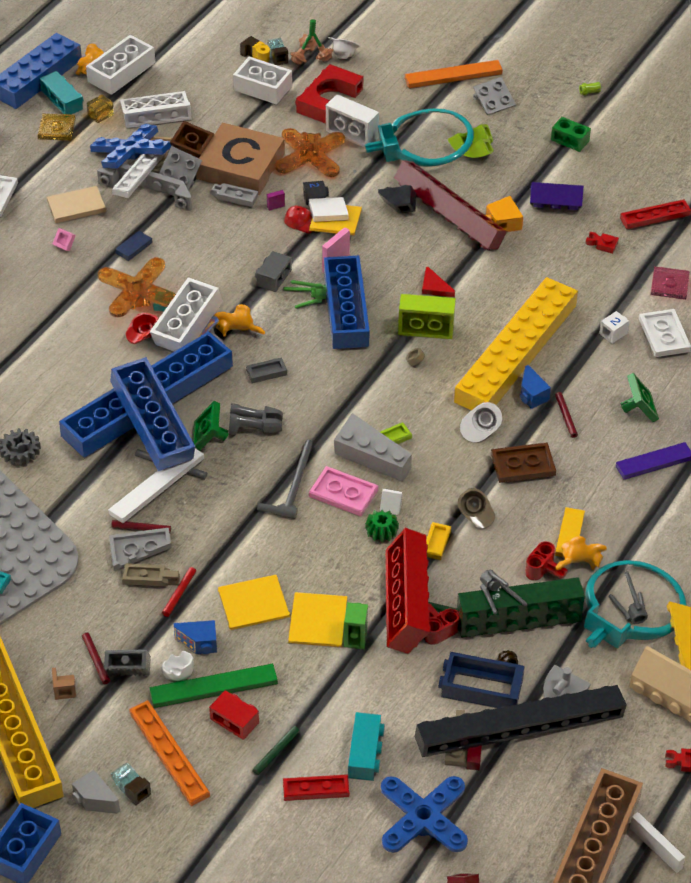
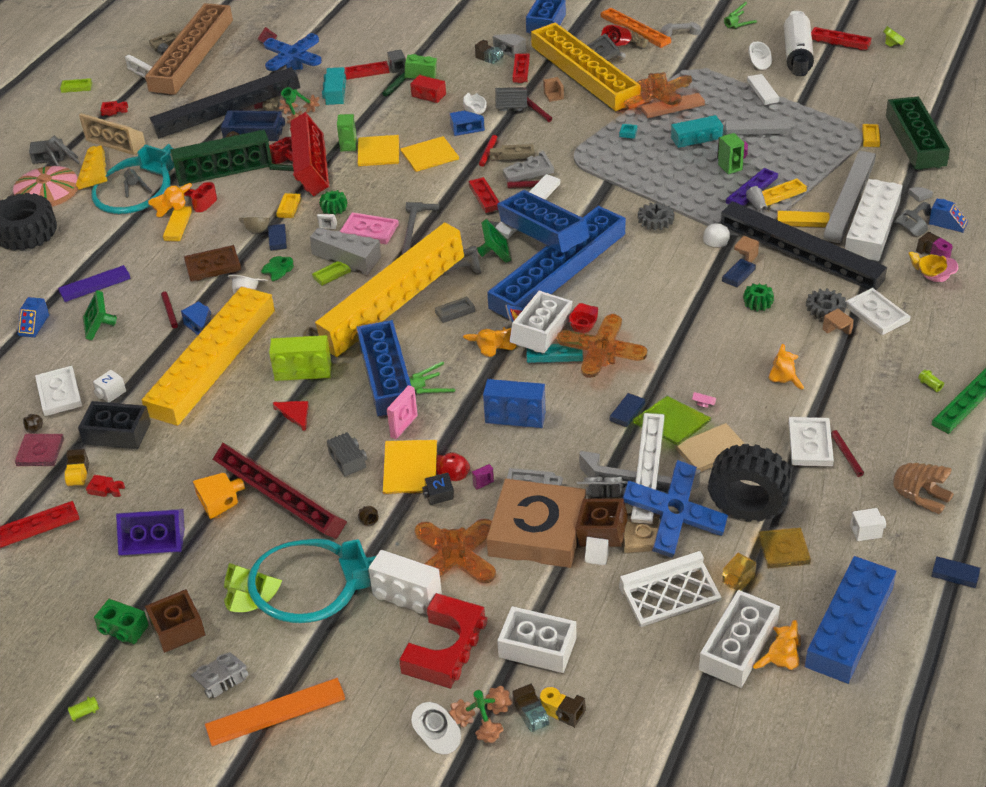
camera: 175 degrees right, 5 degrees down
teal brick [40,71,84,117] -> none
orange tile [129,700,210,806] -> none
green tile [149,663,278,708] -> none
dark grey brick [255,251,292,292] -> none
white tile [309,197,349,222] -> none
black slope [378,185,416,214] -> none
dark grey plant [480,569,527,614] -> none
light grey shield [543,665,591,698] -> none
none -> dark brown plate [23,414,43,433]
none -> leg [65,449,89,486]
none -> black brick [78,401,151,449]
none -> reddish brown brick [145,589,206,653]
none -> green plate [261,256,294,282]
none -> dark blue tile [268,224,287,251]
none -> plant [279,87,320,124]
none -> yellow brick [315,222,464,357]
none -> dark grey brick [327,432,368,477]
none -> dark brown plate [358,506,379,526]
none -> dark grey brick [387,49,406,73]
none -> bright green brick [405,54,437,79]
none -> red plate [469,177,500,213]
none -> blue brick [483,379,546,428]
none -> red plate [512,54,530,83]
none -> clear neon green piece [633,396,711,446]
none -> black tyre [708,444,792,522]

